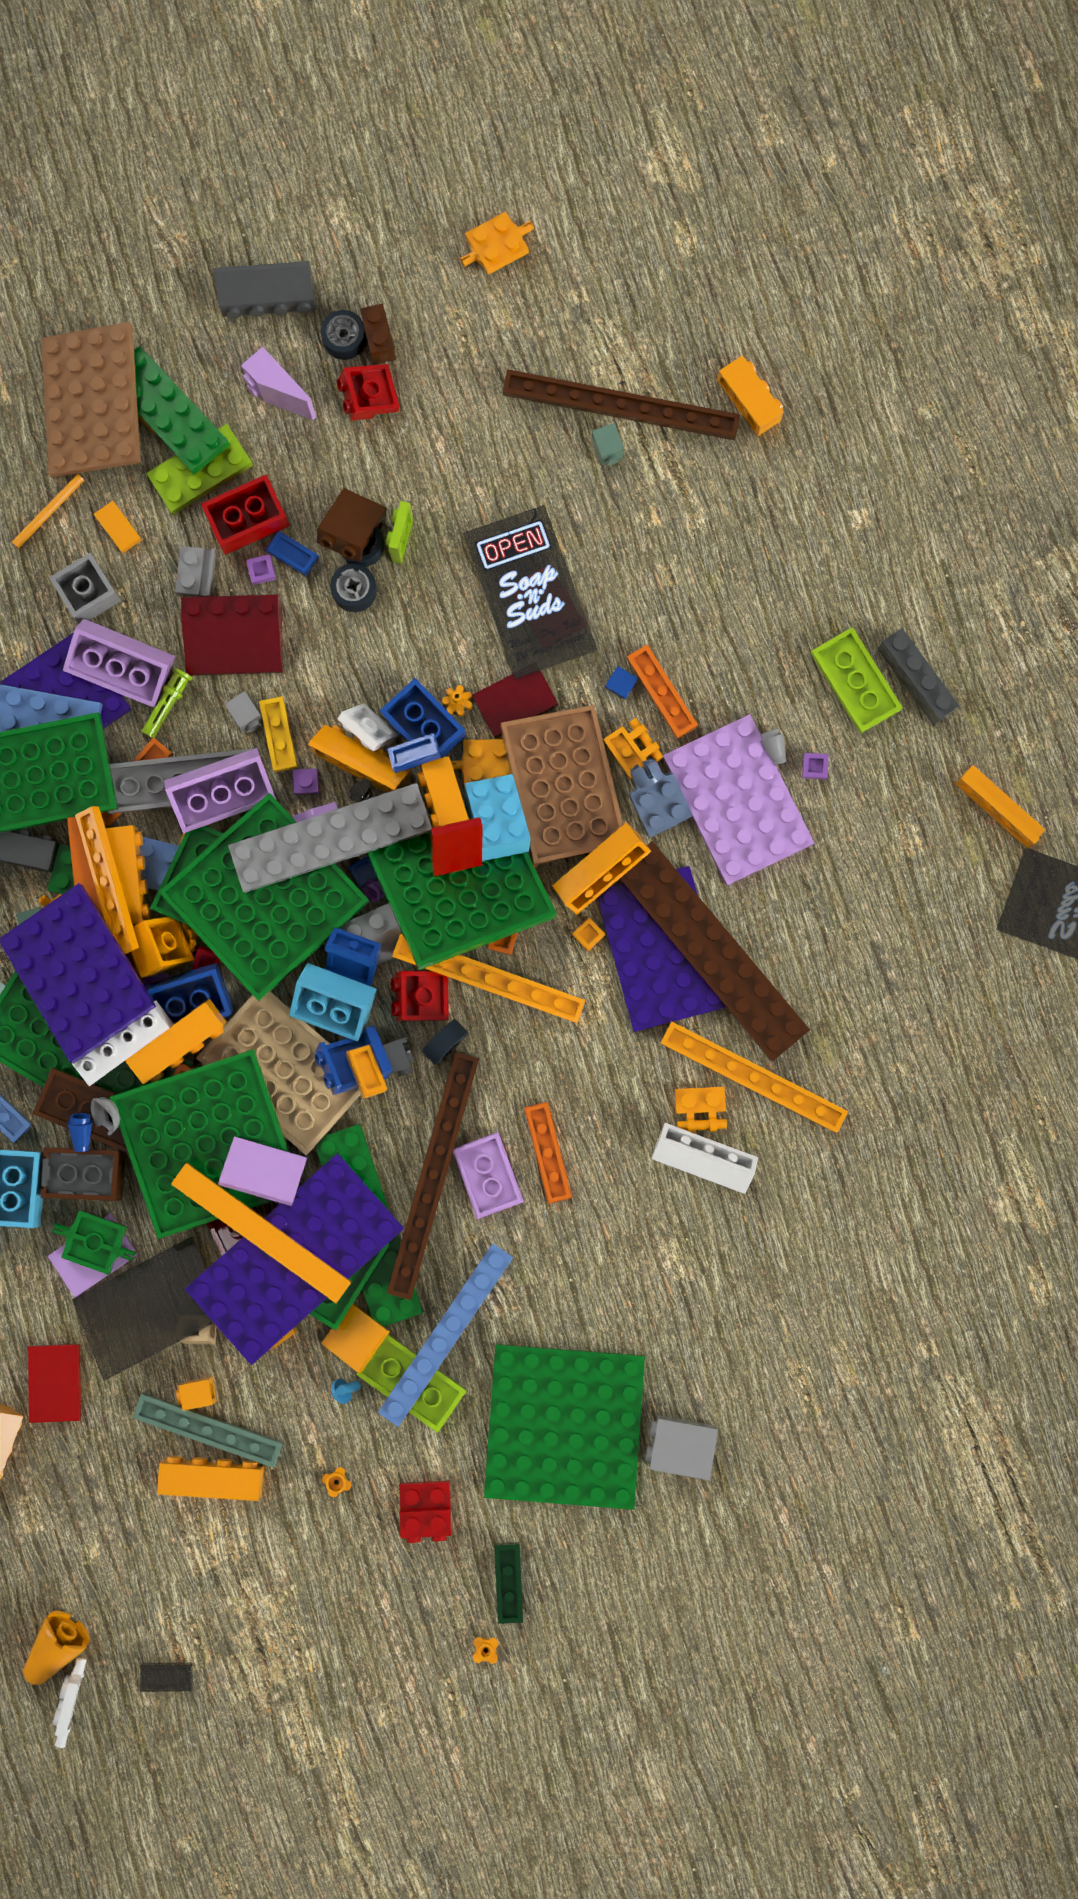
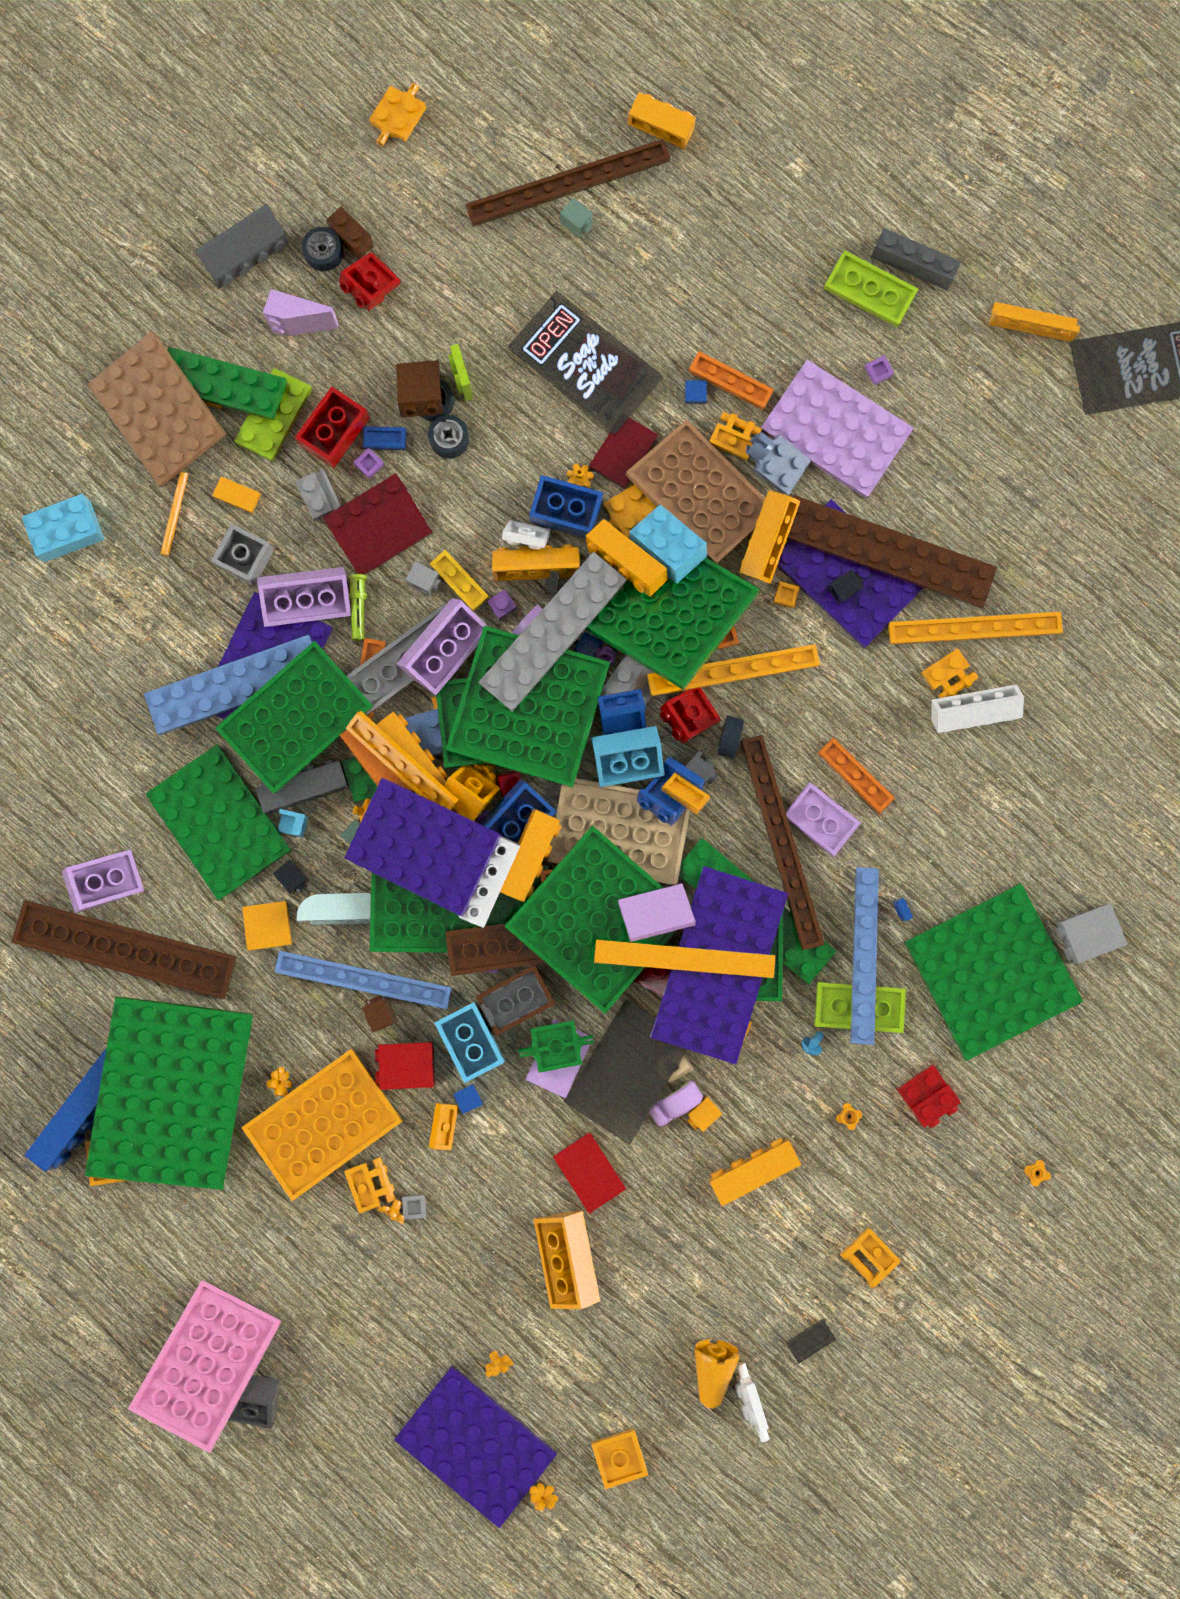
camera: 35 degrees left, 0 degrees up
blue cone [67,1113,93,1152] -> none
light grey piece [91,1097,120,1135] -> none
sand green plate [132,1393,284,1468] -> none
light orange tile [321,1303,390,1373] -> none
tile [388,733,441,773] -> none
red tile [431,817,483,877] -> none
dark green plate [494,1542,523,1624] -> none
light grey cone [760,728,787,765] -> none
none -> lavender animal [648,1080,704,1127]
none -> black brick [827,569,864,606]
none -> light orange plate [840,1227,901,1289]
none -> blue tile [893,898,913,922]

